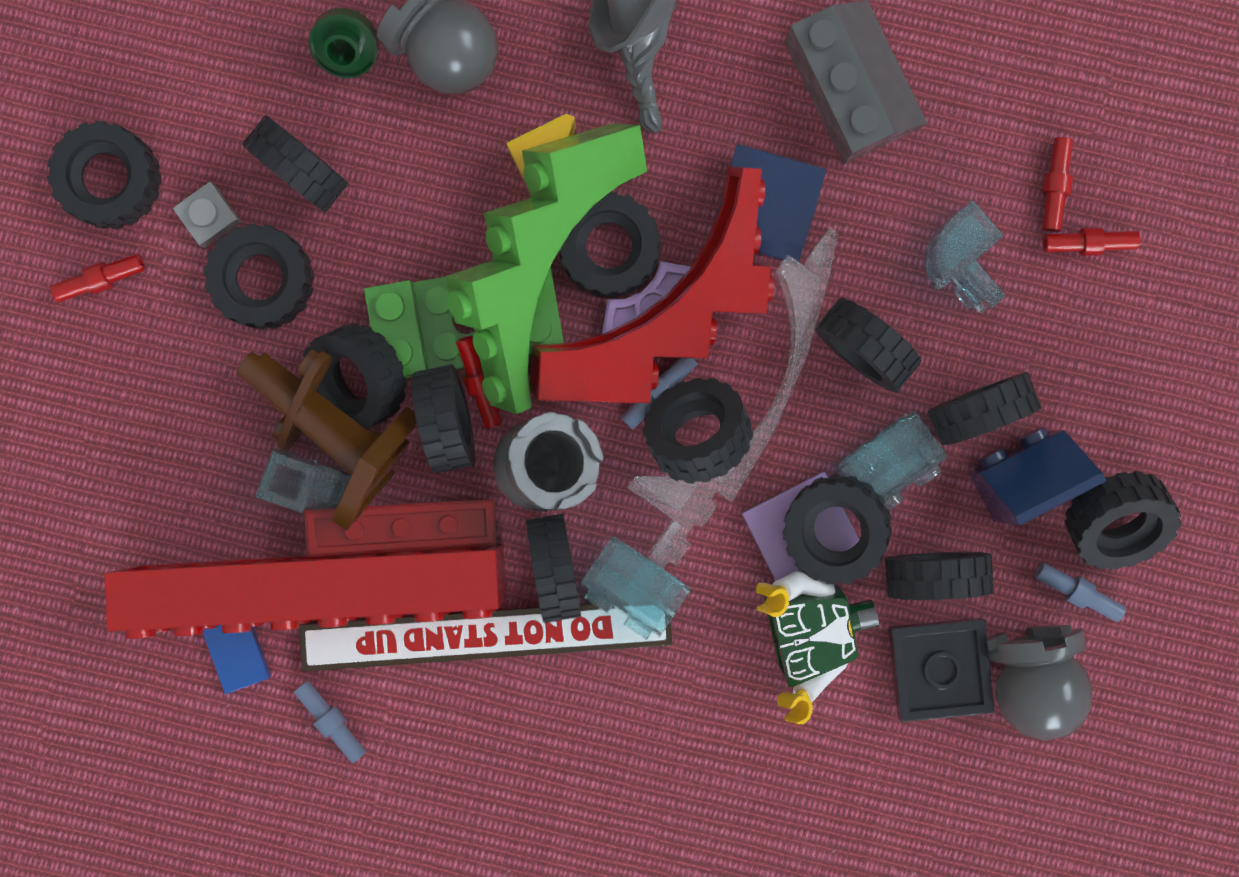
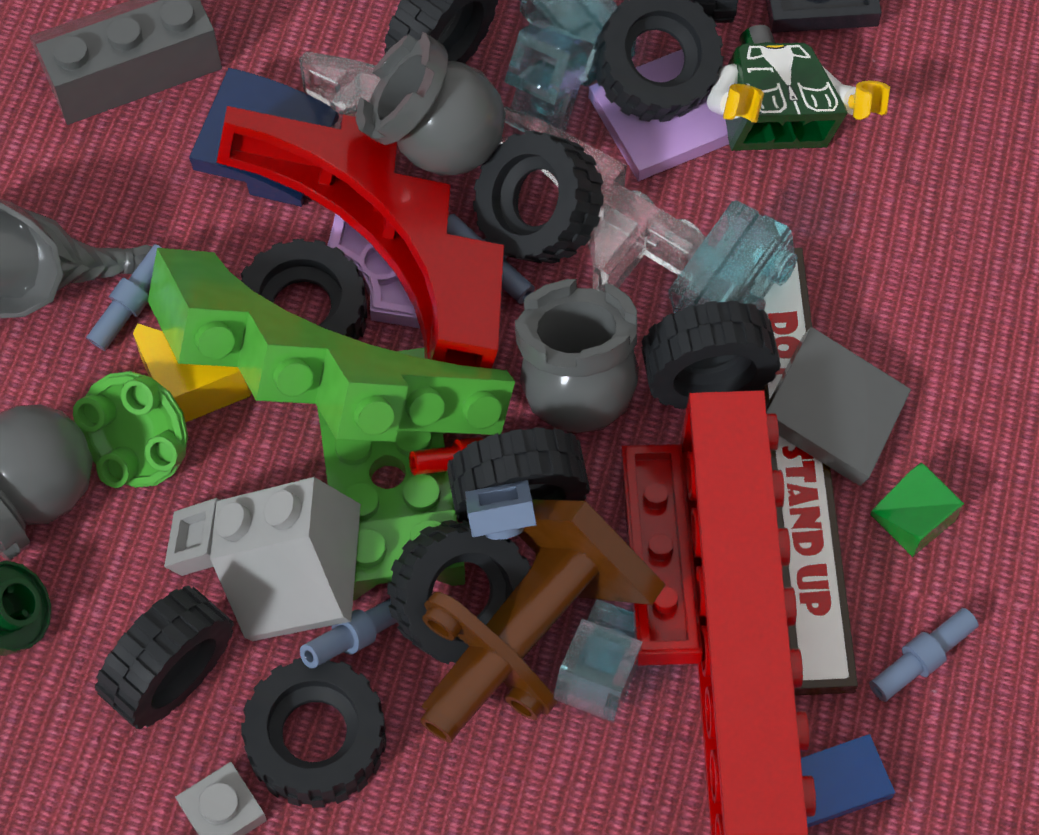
camera: 90 degrees left, 25 degrees down
none -> bright green dish [73,371,188,488]
none -> sand blue bar [86,244,162,351]
none -> light grey plate [164,498,220,576]
none -> light grey slope [210,477,361,641]
none -> sand blue bar [300,598,397,668]
none -> dark grey tile [356,32,506,176]
none -> sand blue plate [465,480,536,540]
none -> clear light blue brick [504,19,594,137]
none -> dark grey tile [766,327,911,486]
none -> green slope [870,463,964,557]

